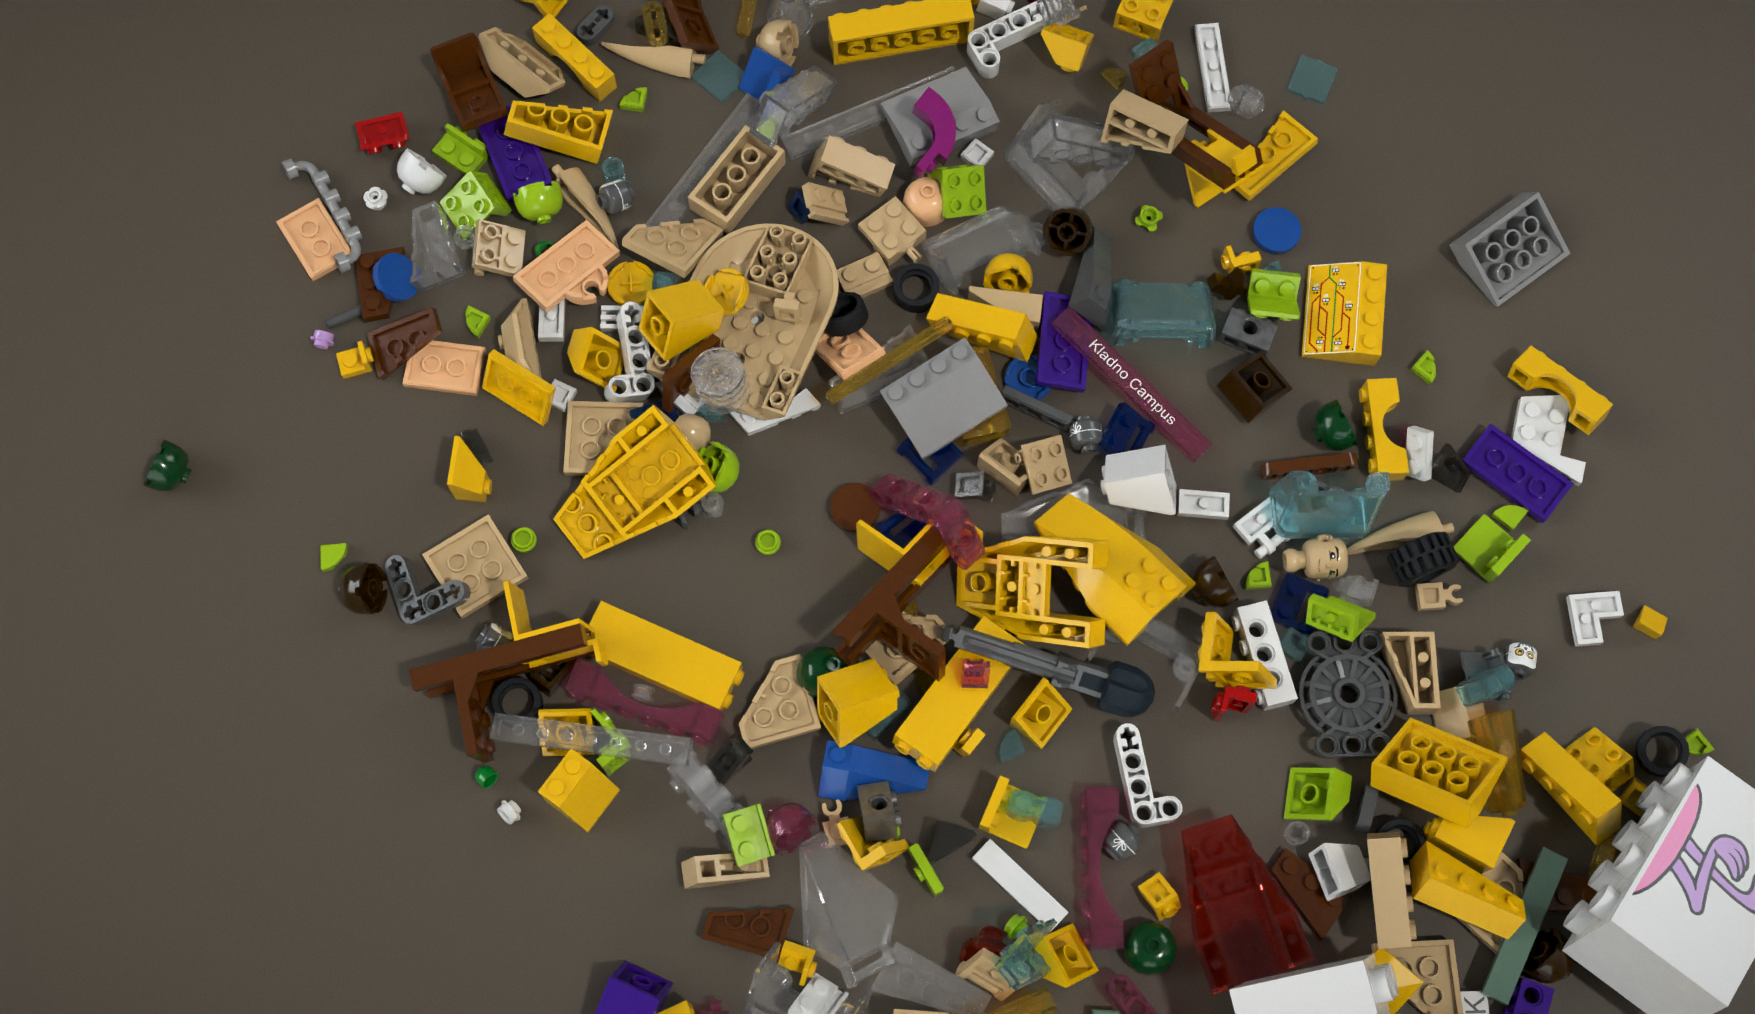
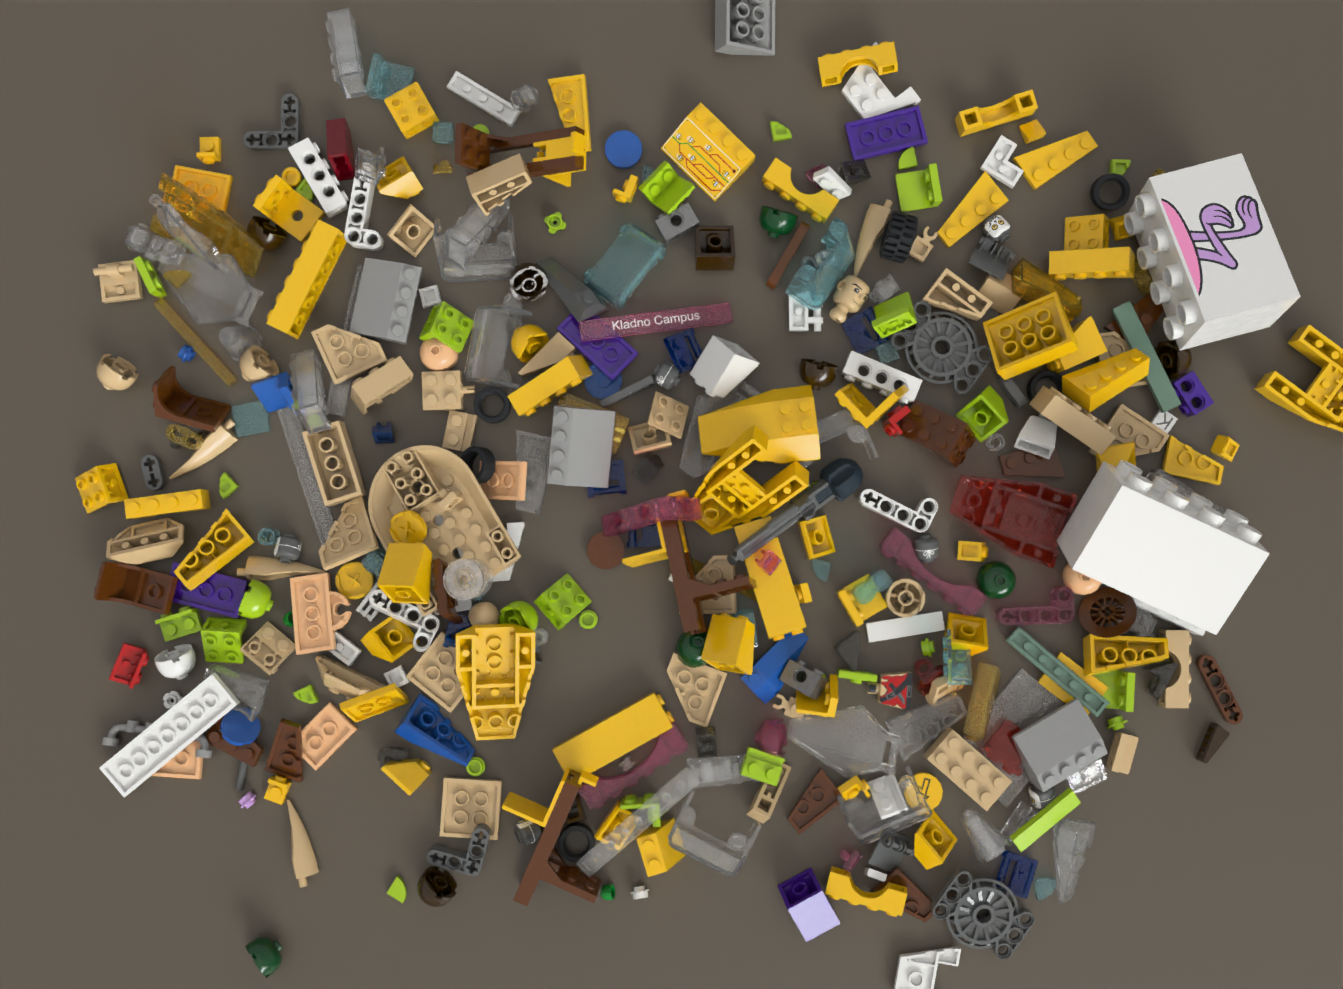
camera: 45 degrees left, 15 degrees up
clear bush [453,224,475,249] -> none
tan plate [802,182,849,226] -> none
clear yellow axle [825,316,953,404] -> none
magenta arch [912,87,956,179] -> none
white plate [1177,489,1230,520] -> none
dark brown piece [1206,267,1248,300] -> none
lime tile [1245,561,1272,590] -> none
clear light blue piece [1287,55,1338,104] -> none
clear light blue brick [1456,664,1515,707] -> none
none -> white plate [99,673,240,798]
none -> tan piece [286,800,319,888]
none -> tan plate [311,324,388,385]
none -> tan slope [387,204,438,258]
none -> blue wedge [394,694,475,766]
none -> lime bracket [534,574,592,631]
none -> clear windscreen [668,786,761,877]
none -> torso [867,671,913,710]
none -> tan cylinder [886,579,925,617]
none -> reddish brown bracket [899,399,975,468]
none -> yellow wing [937,171,1009,248]
none -> yellow arch [954,90,1038,137]
none -> yellow wing [1012,131,1098,190]

